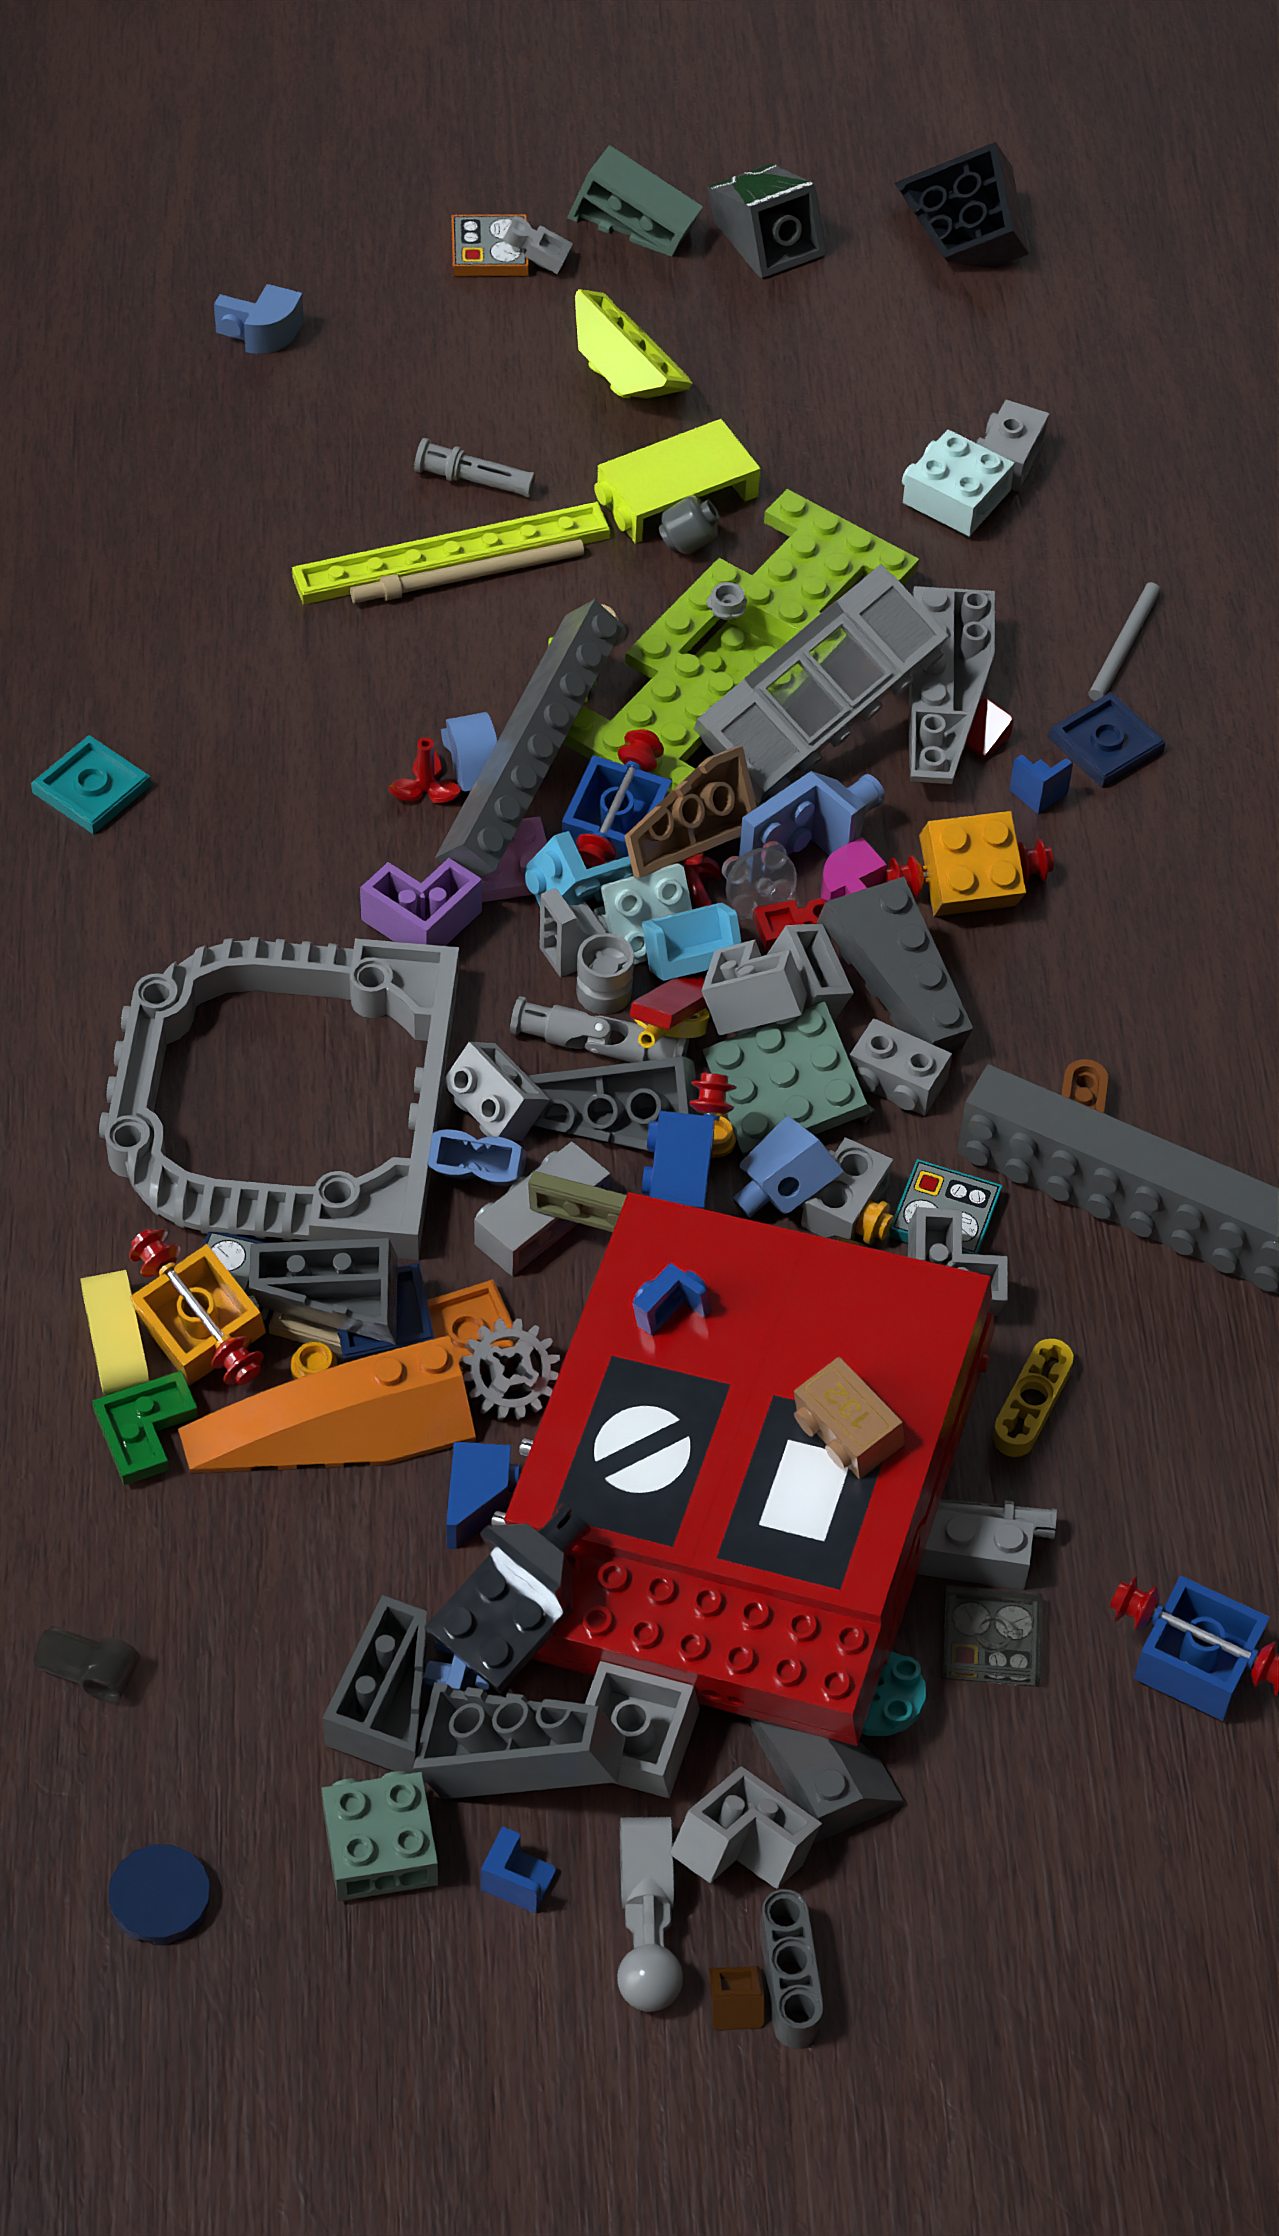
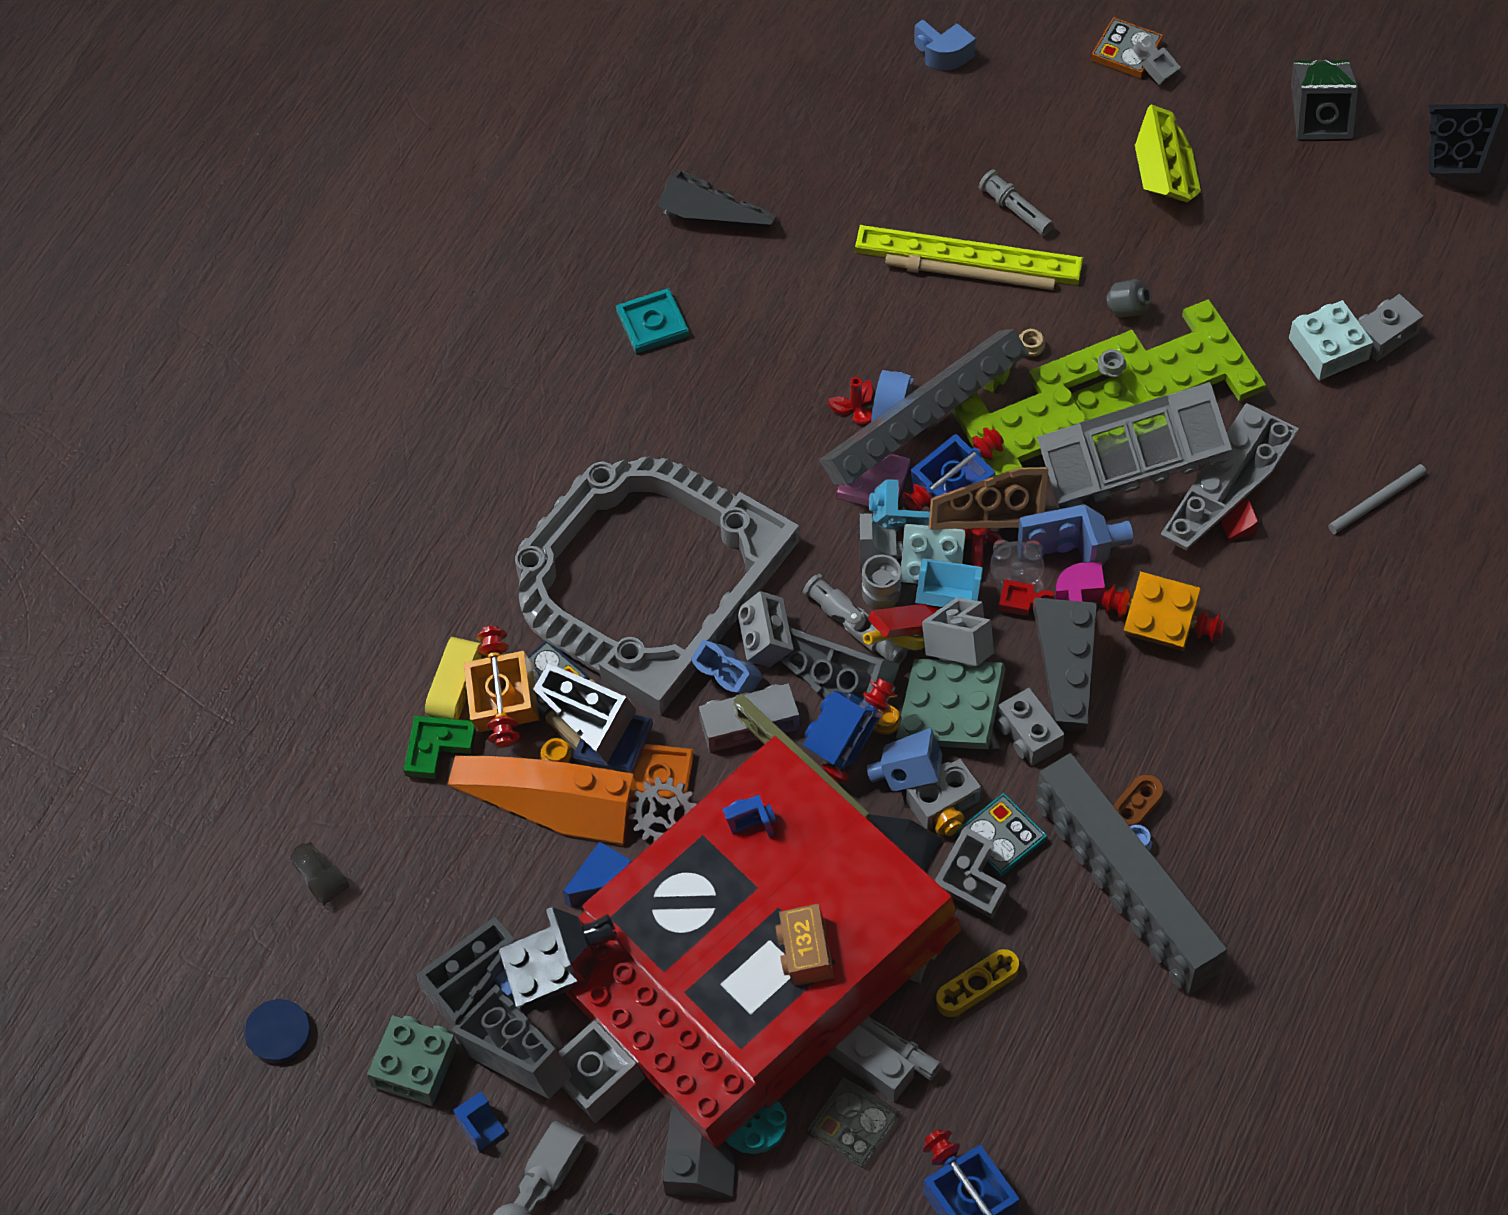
camera: 35 degrees right, 5 degrees up
medium lavender brick [360,858,482,946] -> none
sand green wedge [567,145,703,257] -> none
neon yellow panel [594,419,761,544] -> none
light grey brick [670,1766,822,1889] -> none
light grey brick [767,924,854,1022] -> none
blue panel [1009,755,1073,814] -> none
dark blue tile [1048,692,1166,788] -> none
none -> dark grey wedge [658,168,776,225]

